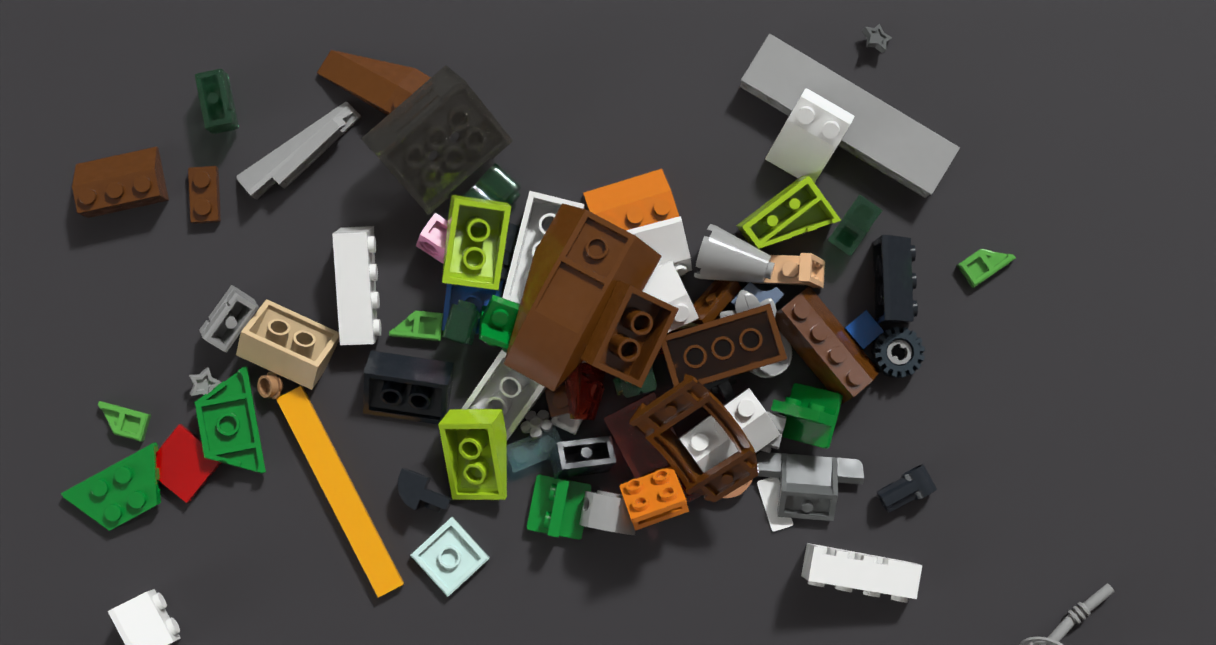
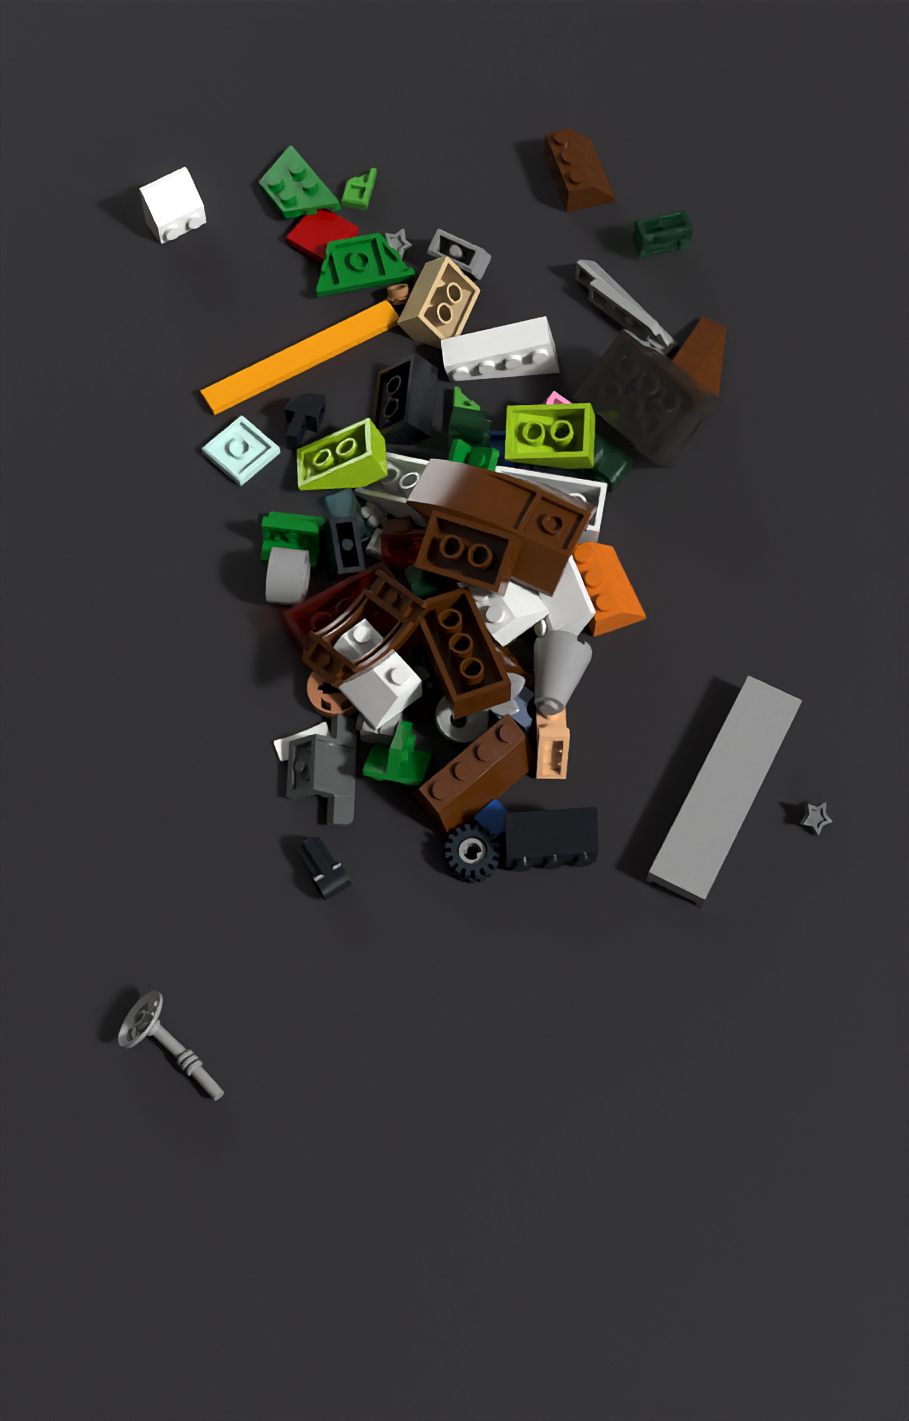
camera: 85 degrees right, 20 degrees down
reddish brown plate [188,166,221,224] -> none
orange bracket [619,466,689,531] -> none
lime wedge [736,176,841,249] -> none
white slope [765,88,854,183] -> none
white wedge [801,543,922,603] -> none
clear green brick [828,194,883,256] -> none
bright green tile [956,249,1016,288] -> none

